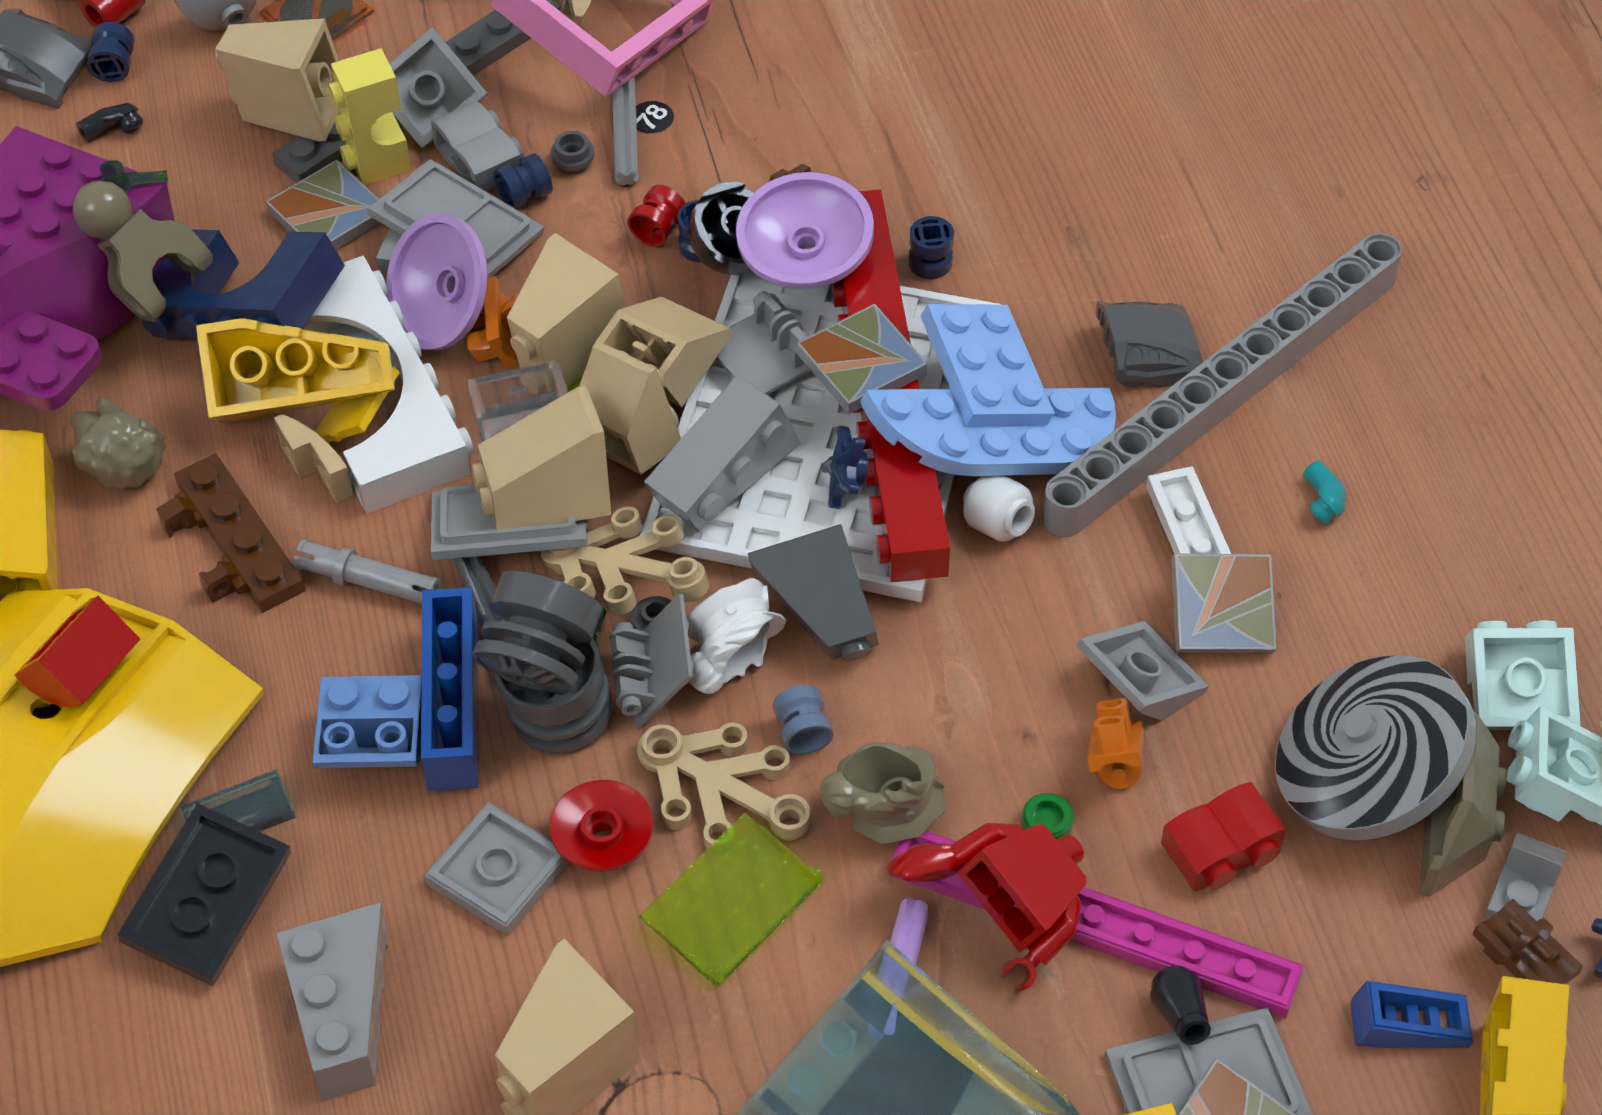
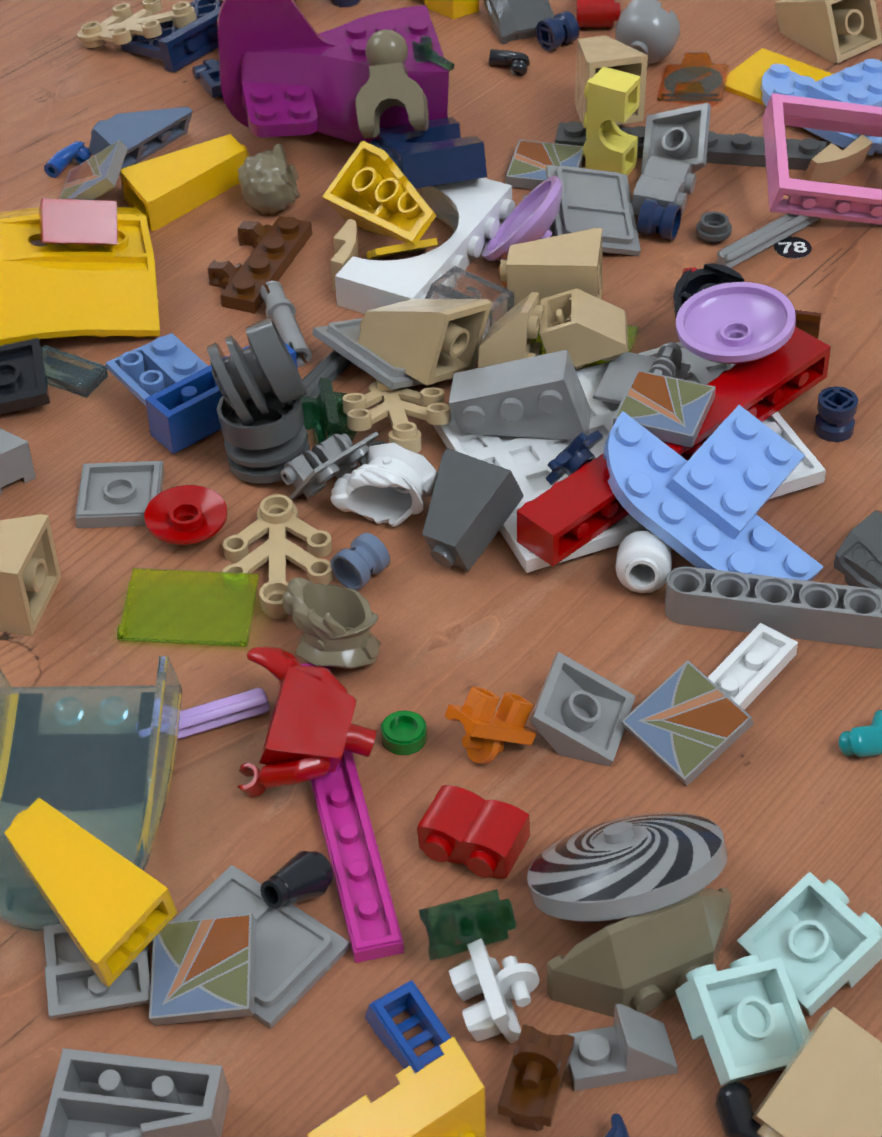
camera: 55 degrees right, 10 degrees down
none -> clear green hips [419,889,516,960]
none -> white hips [449,939,540,1044]

